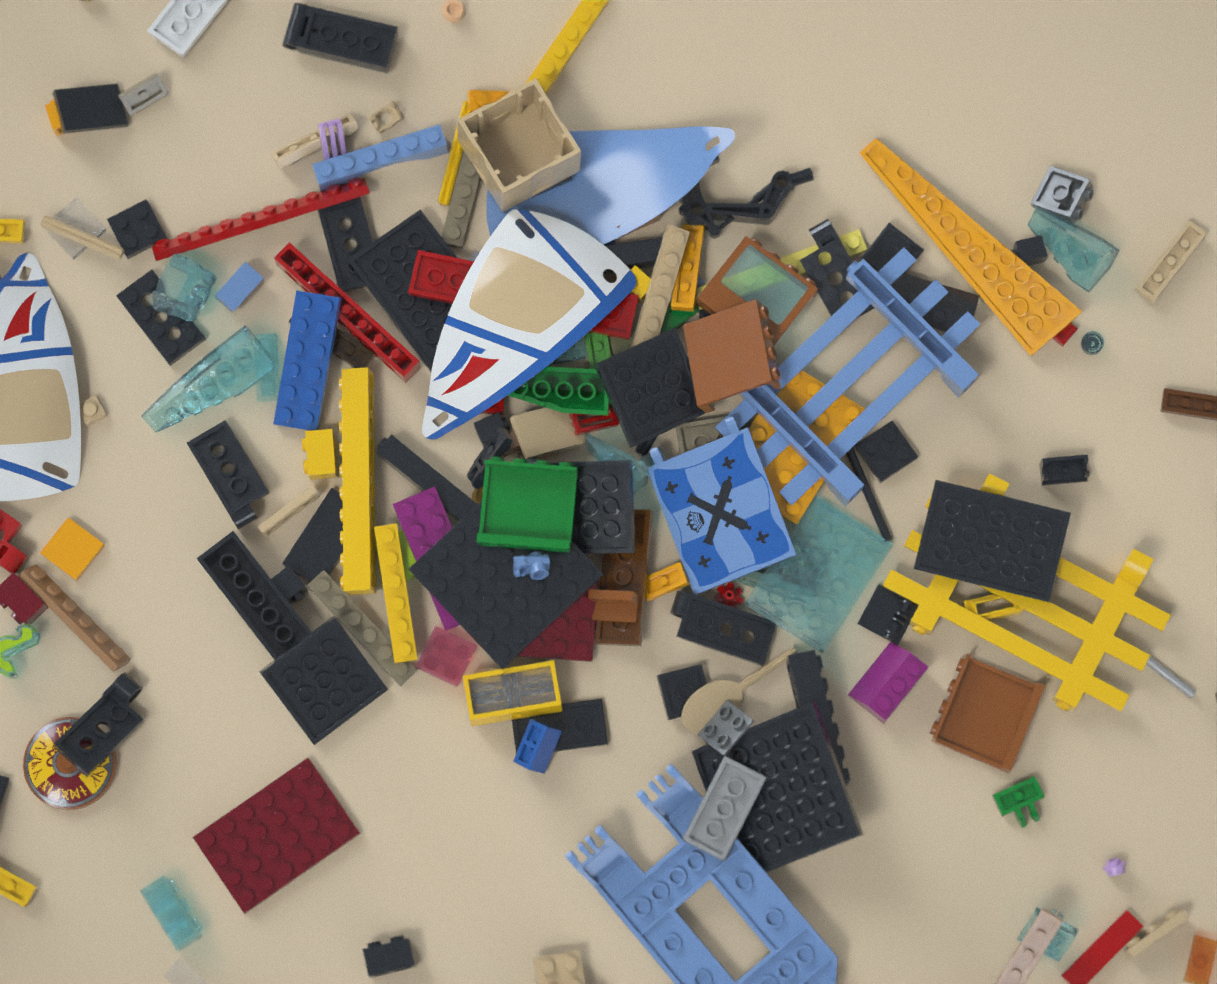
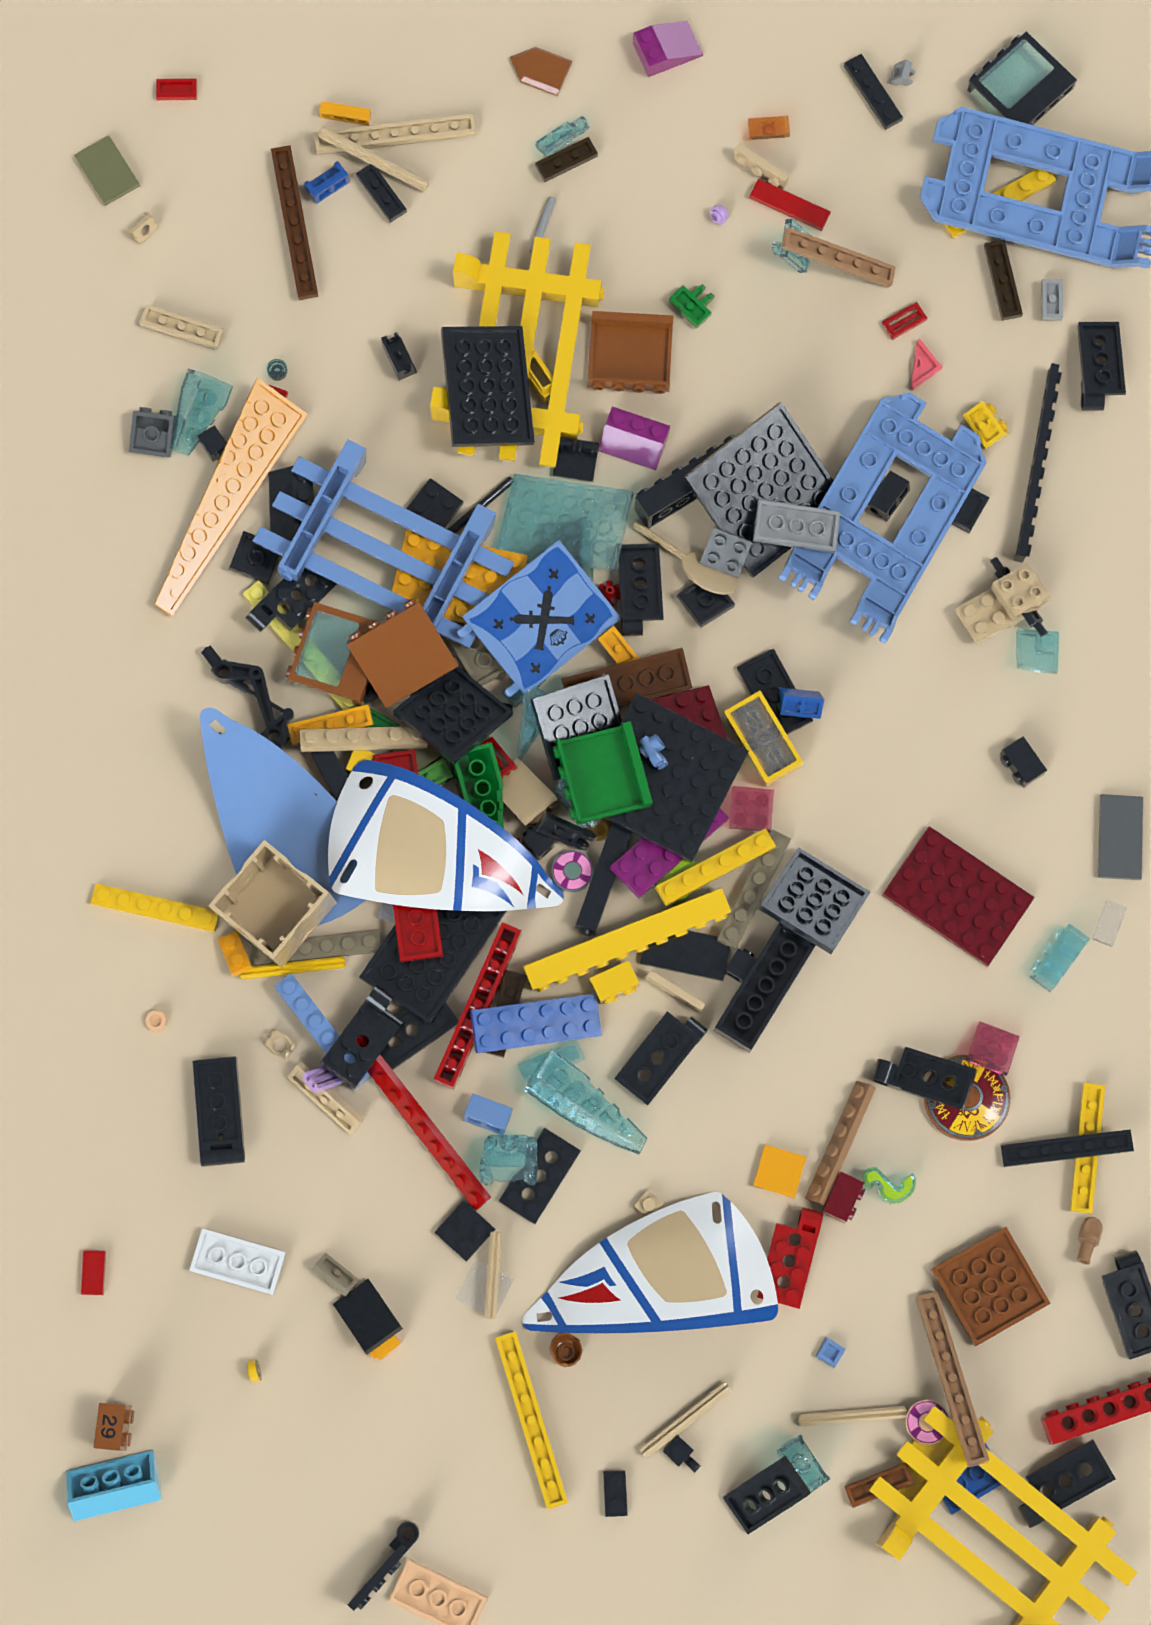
camera: 115 degrees left, 0 degrees up
dark orange panel [588,589,640,623] -> none
none -> black hinge [320,985,404,1089]
none -> tile [551,850,594,893]
none -> black hinge [868,470,910,521]
none -> clear pink plate [966,1021,1020,1076]

